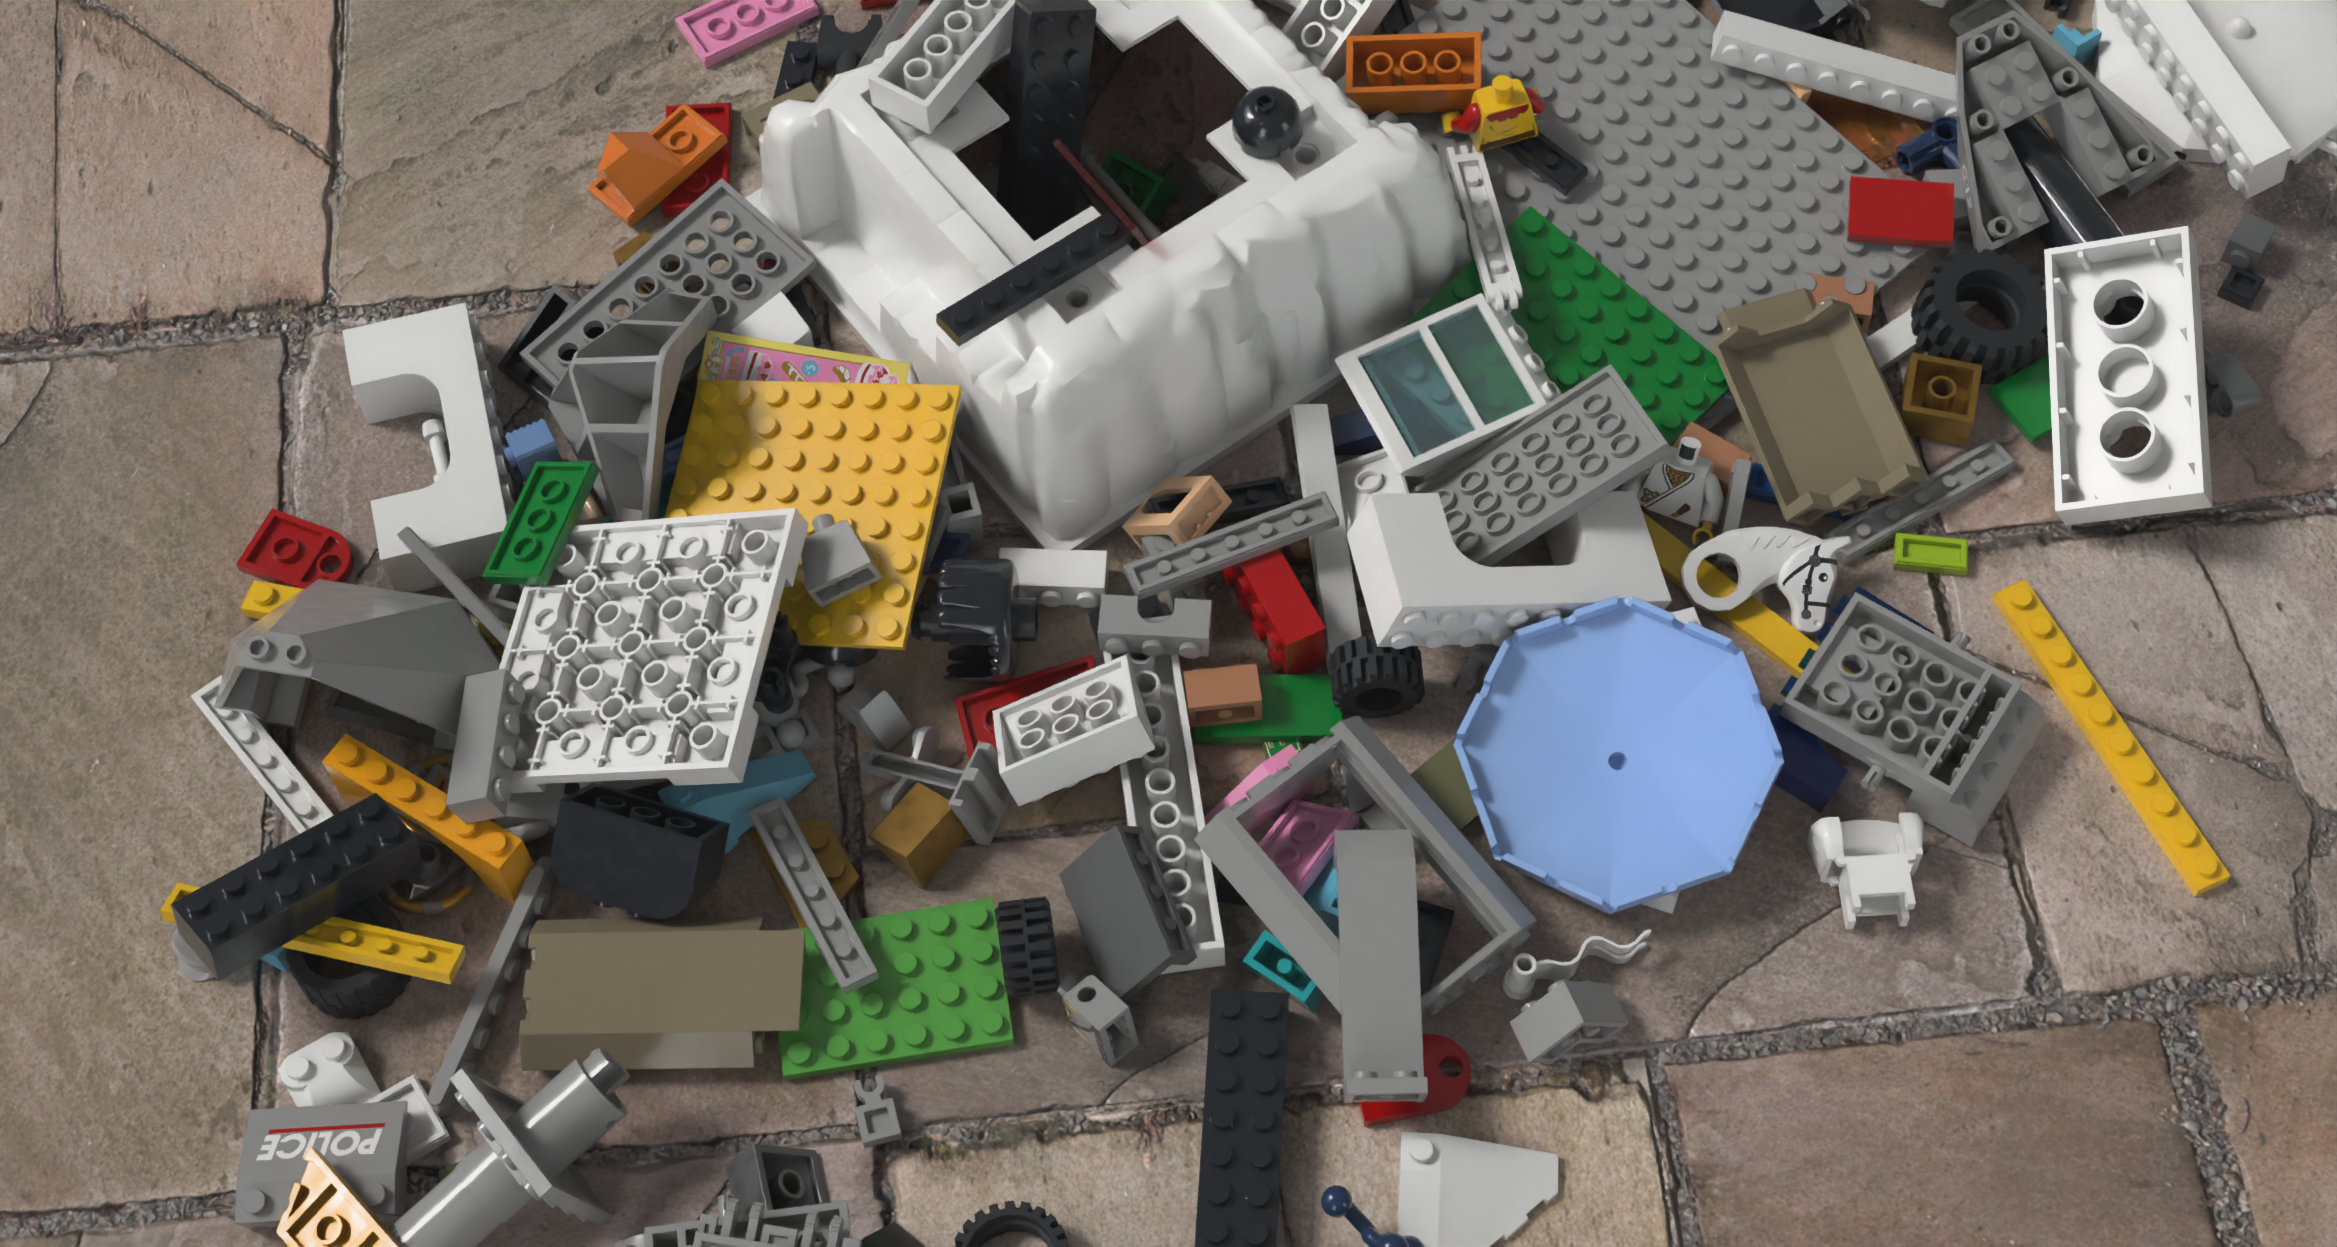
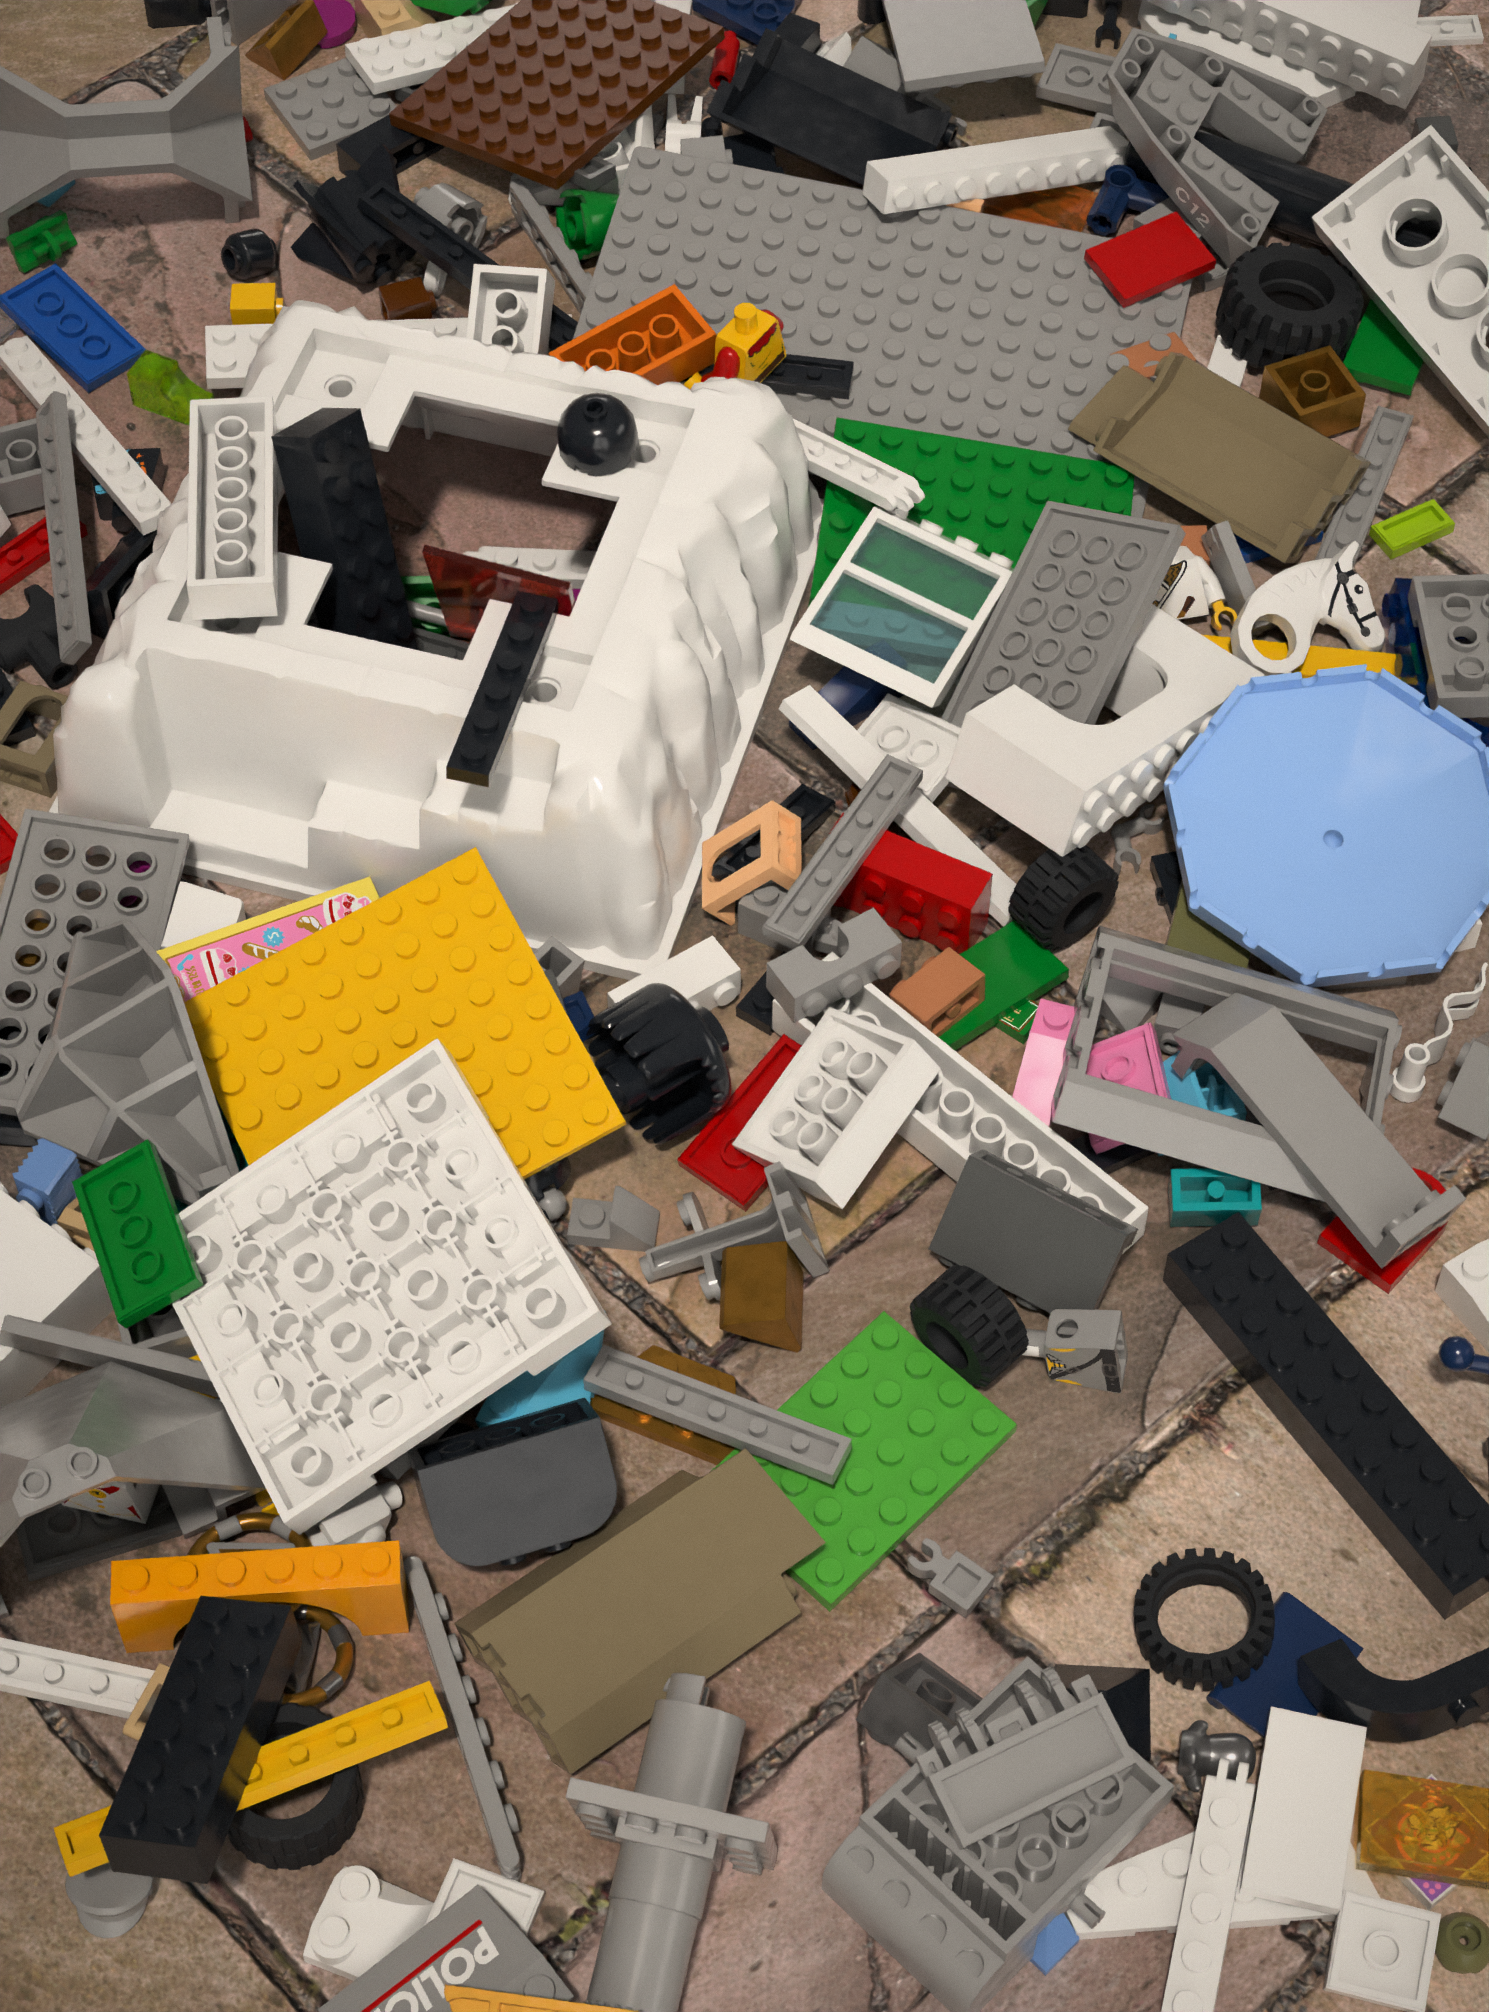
camera: 40 degrees left, 5 degrees down
light grey brick [446,668,525,824] -> none
light grey torso [801,514,883,607] -> none

